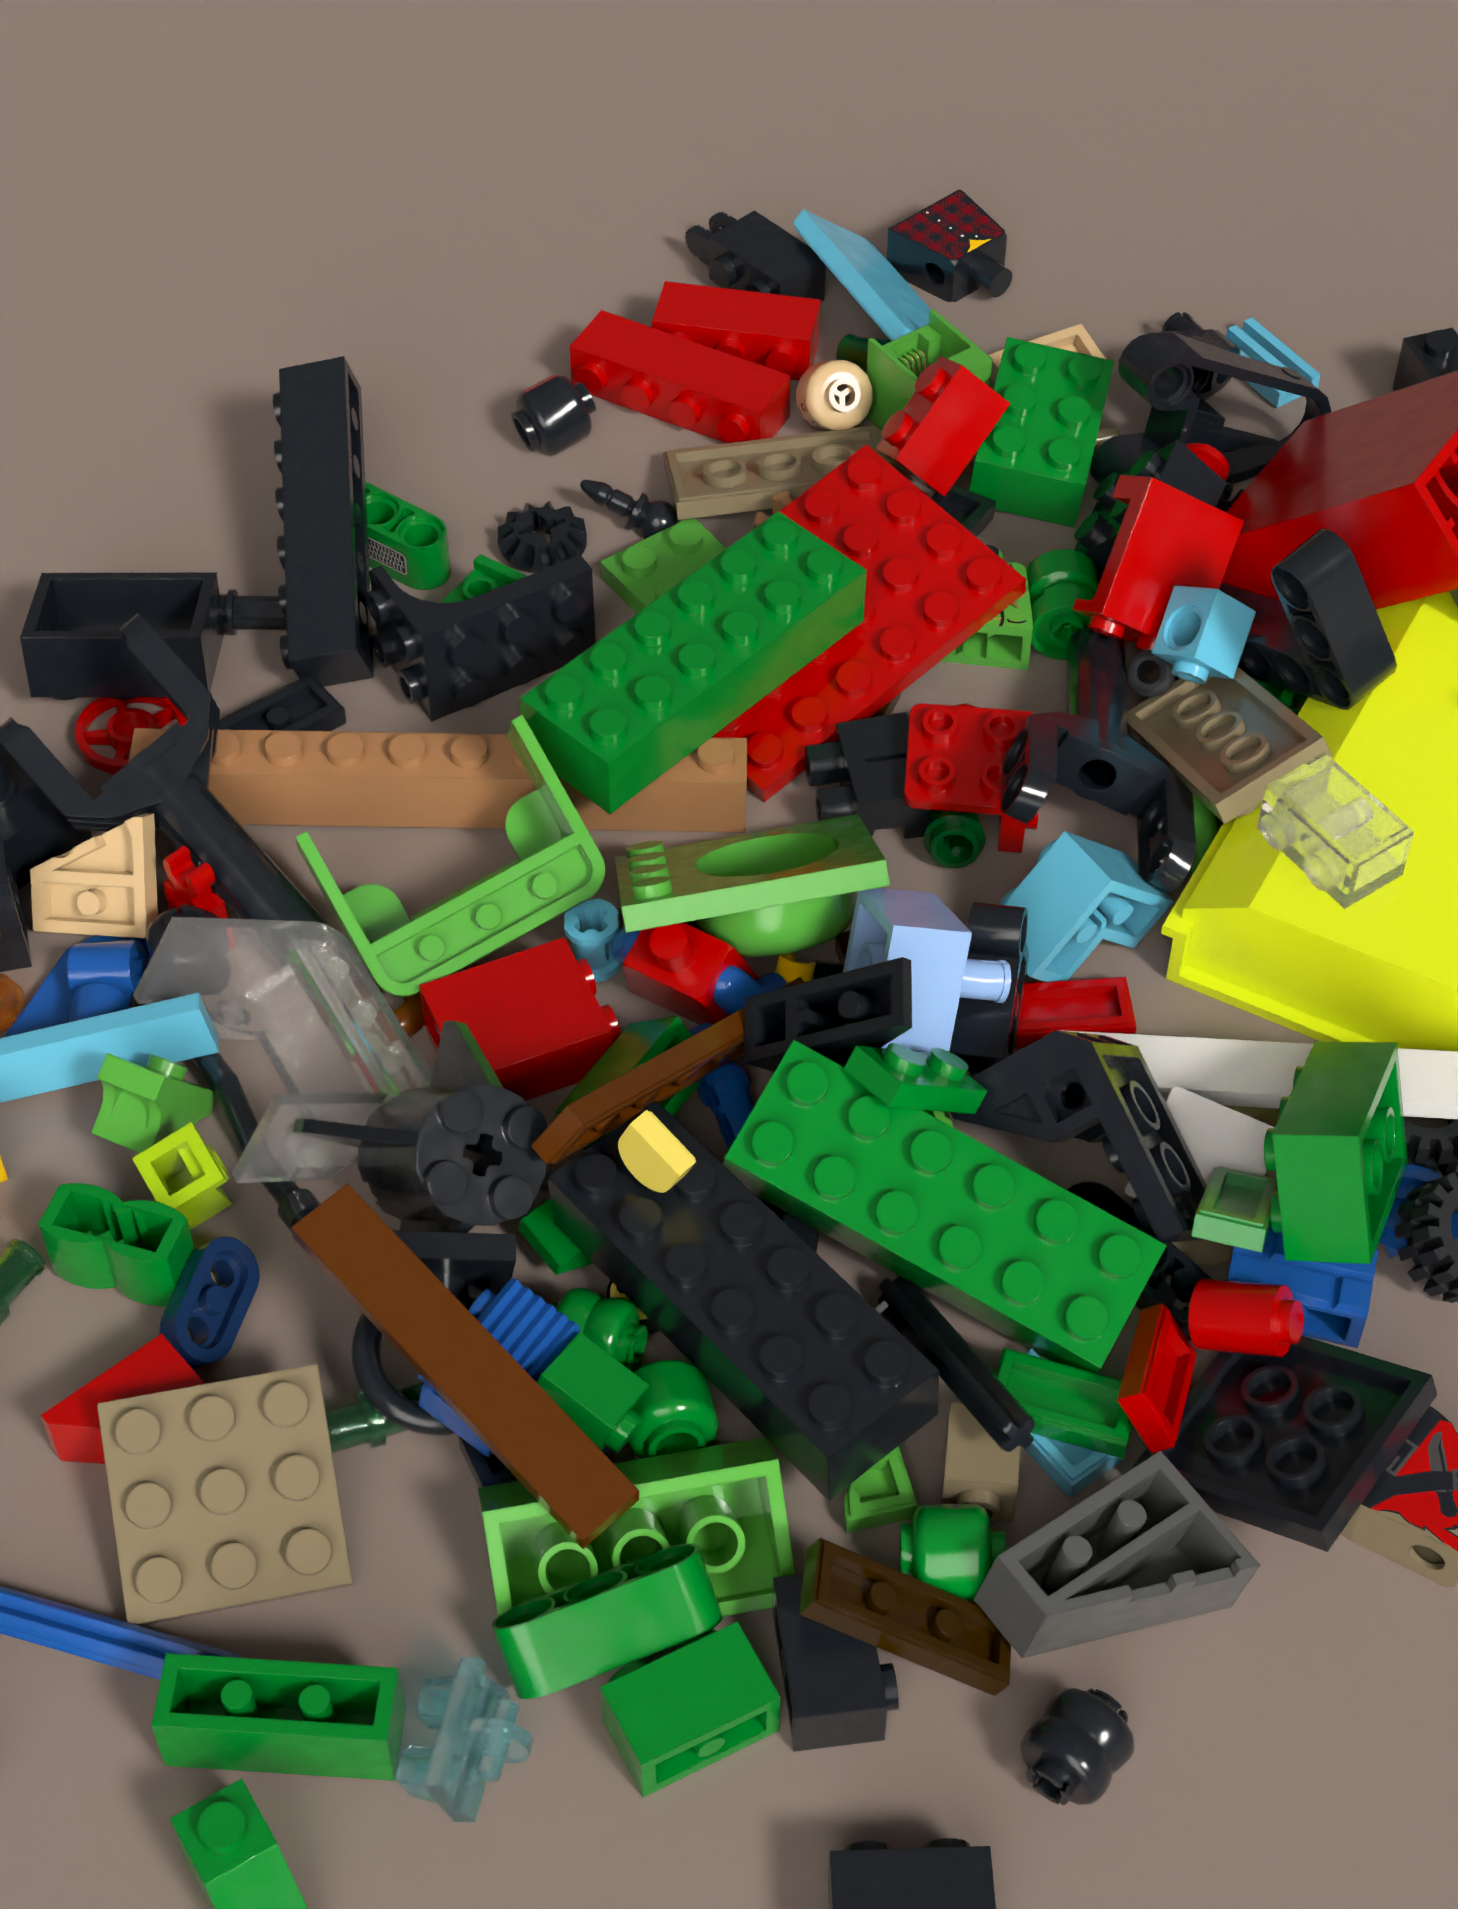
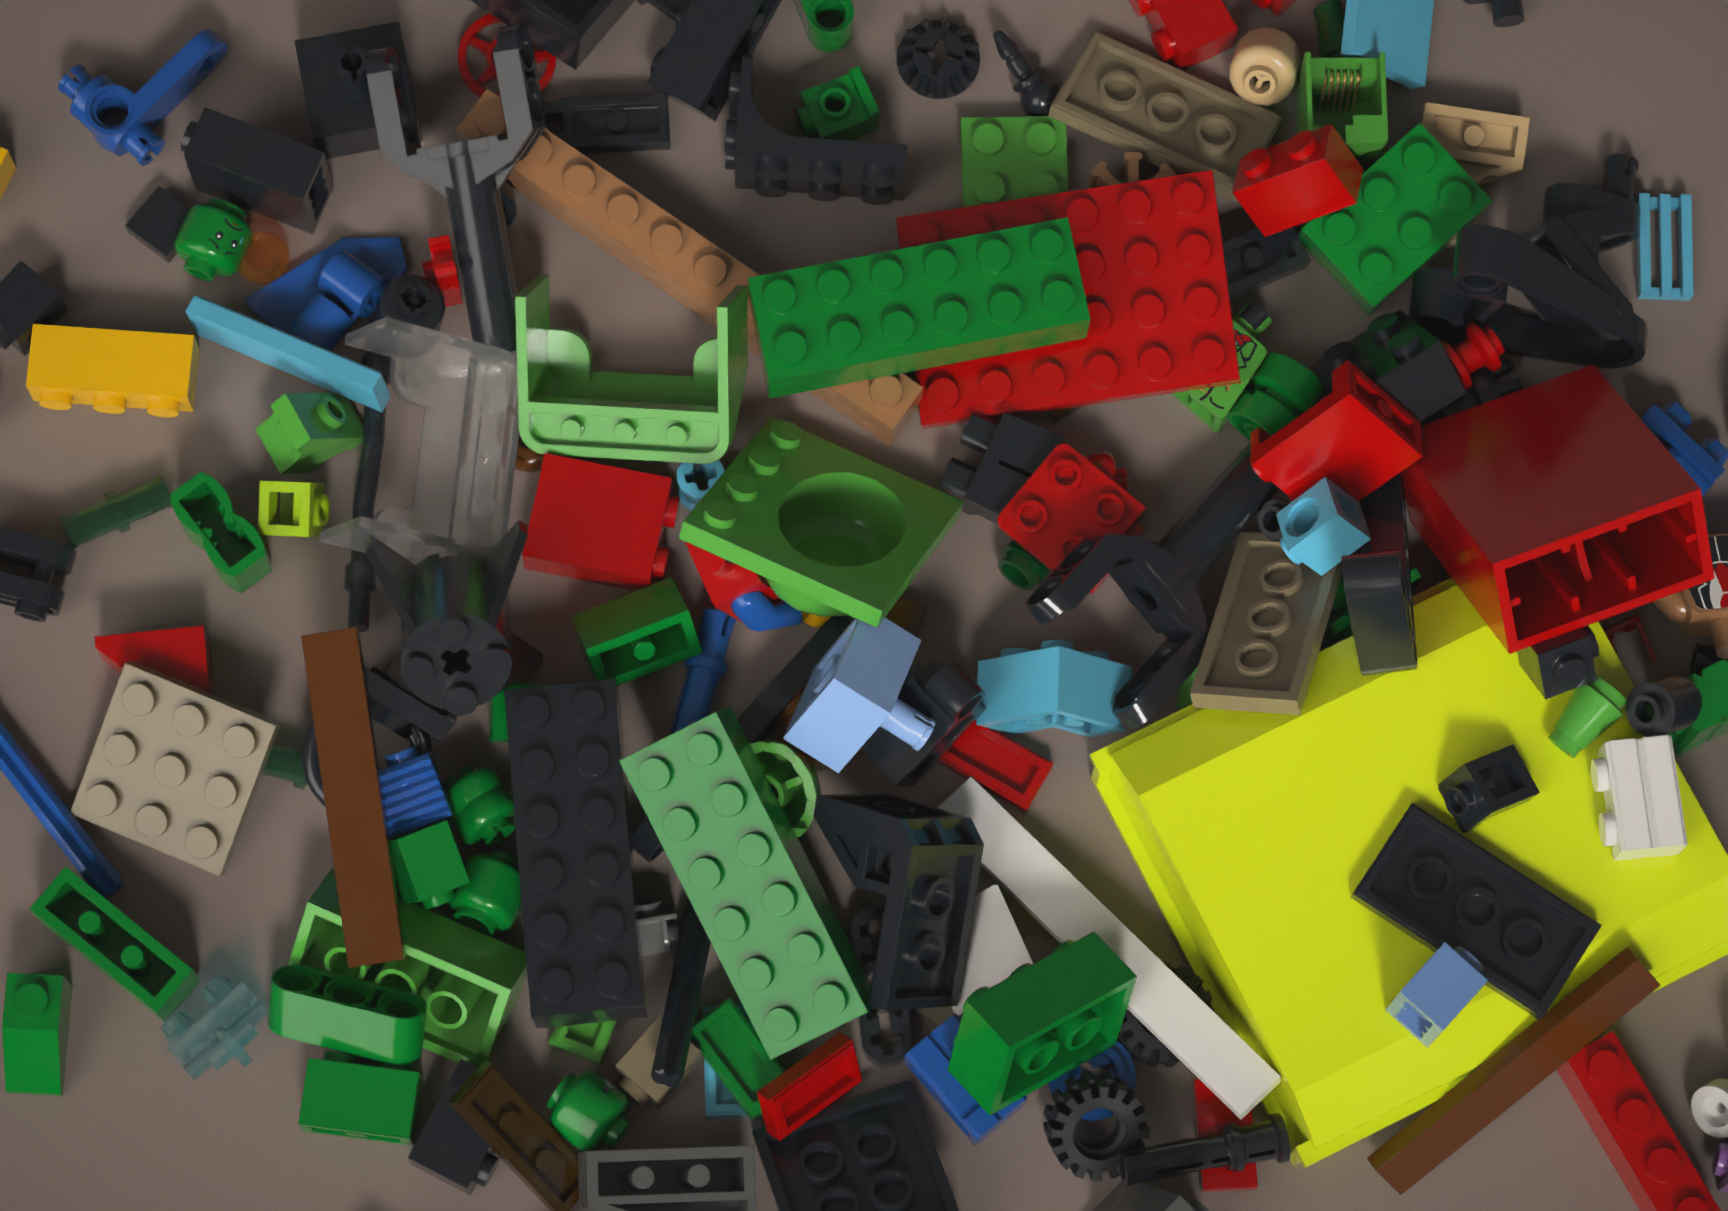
camera: 30 degrees right, 25 degrees up
tan wing [30,813,158,938] -> none
dark blue plate [160,1237,260,1369] -> none
reddish brown tile [531,977,804,1165] -> none
light yellow tile [618,1110,696,1193] -> none
black slope [744,957,912,1072] -> none
green plate [844,1043,987,1114] -> none
red brick [1188,1278,1304,1357] -> none
green tile [1191,1166,1278,1253] -> none
clear brick [1257,752,1414,909] -> none

